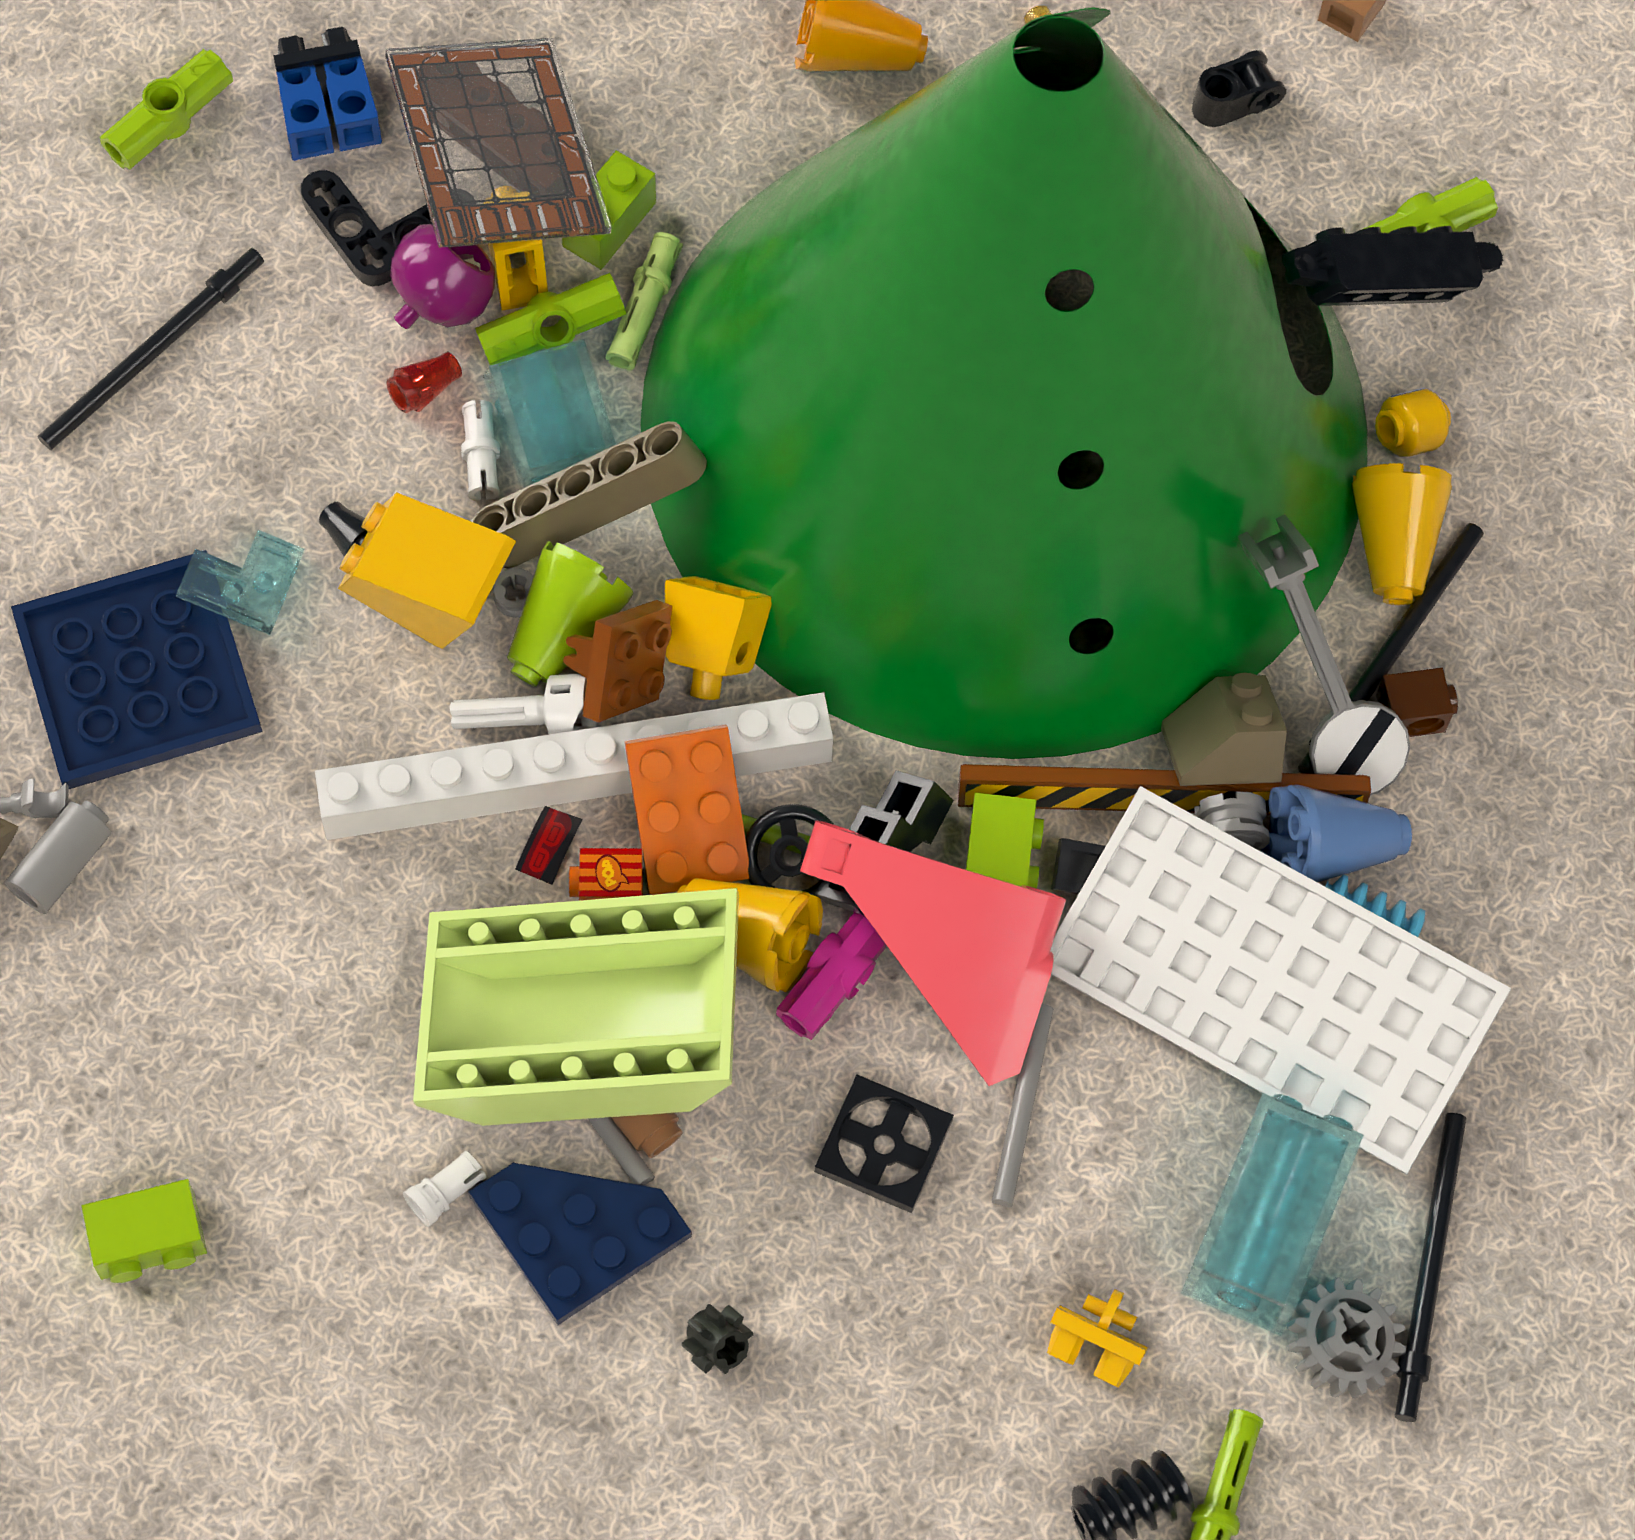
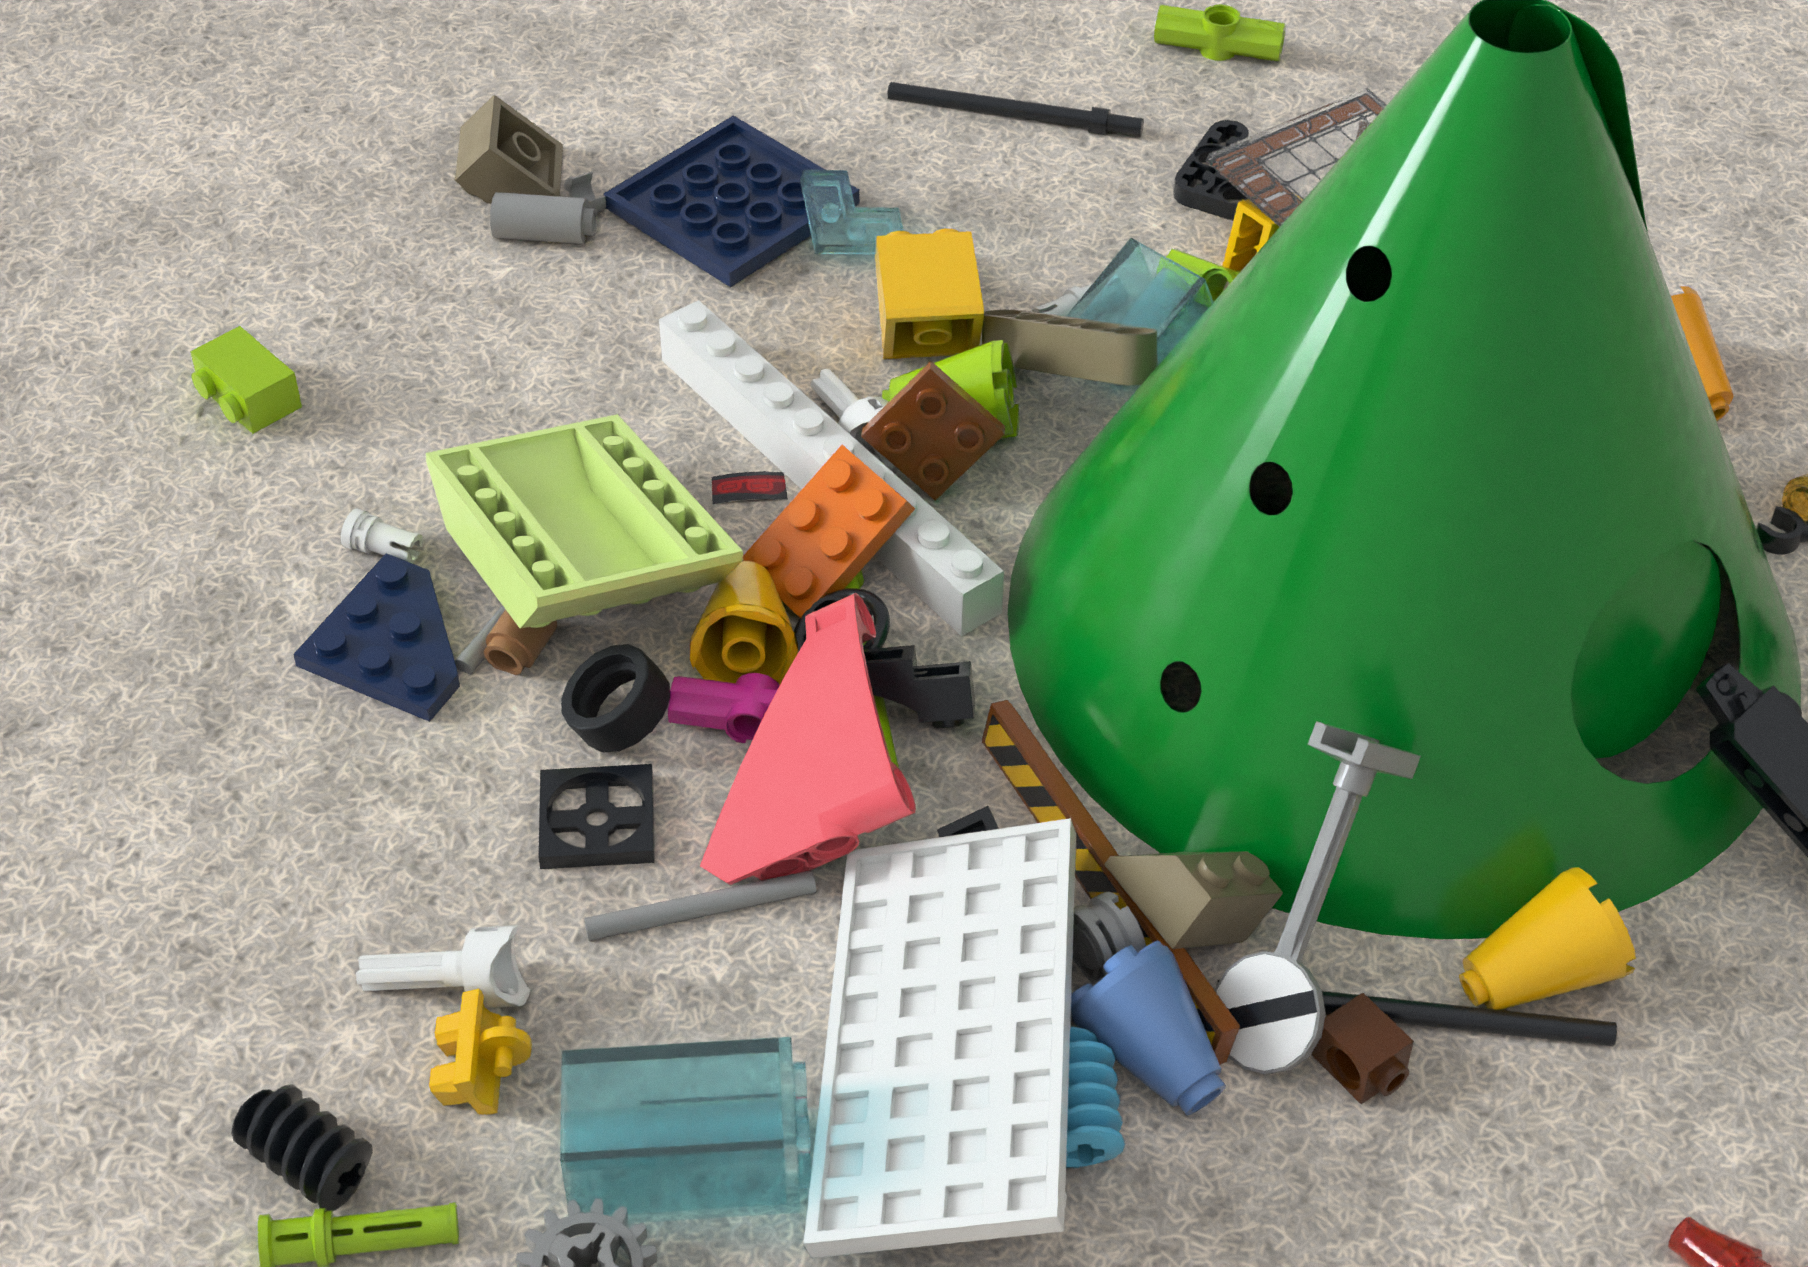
camera: 65 degrees right, 20 degrees down
blue hips [273,27,382,161] -> none
clear red cone [386,352,462,413] -> none
magenta piece [390,224,495,329] -> none
brick [569,848,643,901] -> none
yellow torso [665,576,772,700] -> none
pearl dark grey gear [682,1304,753,1374] -> none
lime brick [966,792,1044,888] -> none
yellow head [1375,389,1451,457] -> none
none -> white piece [356,925,530,1008]
none -> black tyre [561,644,670,753]

